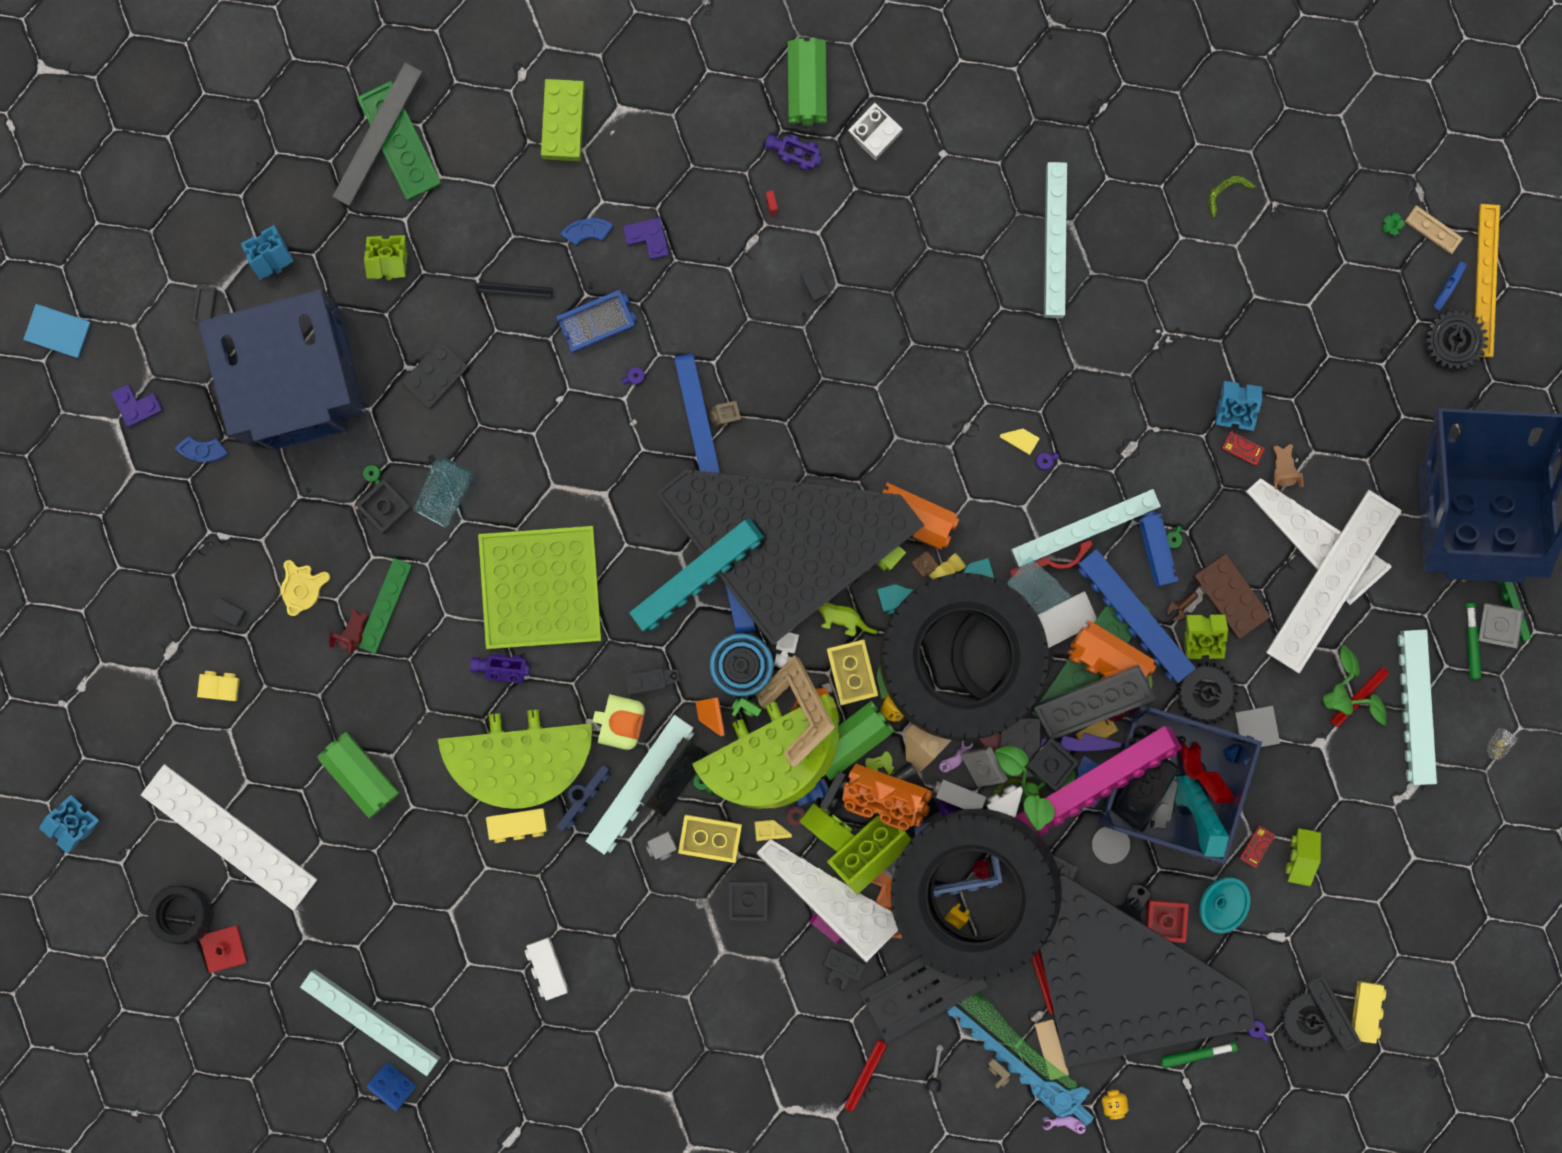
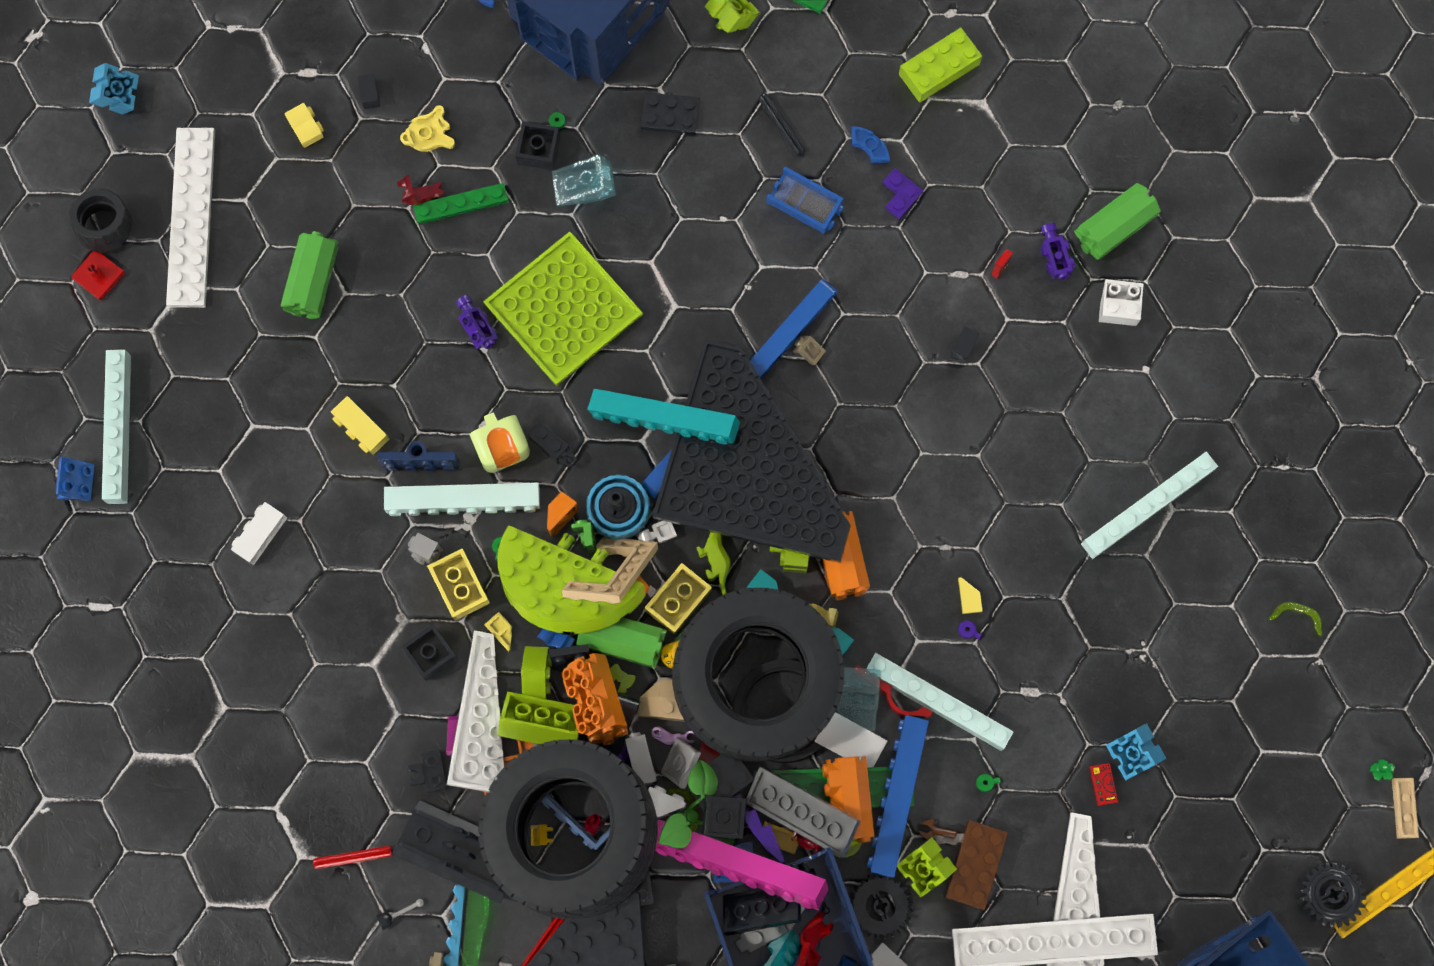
camera: 50 degrees right, 10 degrees down
lime brick [438,709,593,809] -> none
dark purple piece [621,367,645,385] -> none
black plate [640,737,708,816] -> none
dark red plate [787,807,805,826] -> none
clear orange tile [912,551,938,577] -> none
light grey tile [1091,826,1130,864] -> none
blue door [1138,511,1179,587] -> none
medium nougat hair [1273,444,1303,490] -> none
blue tile [1434,261,1467,311] -> none

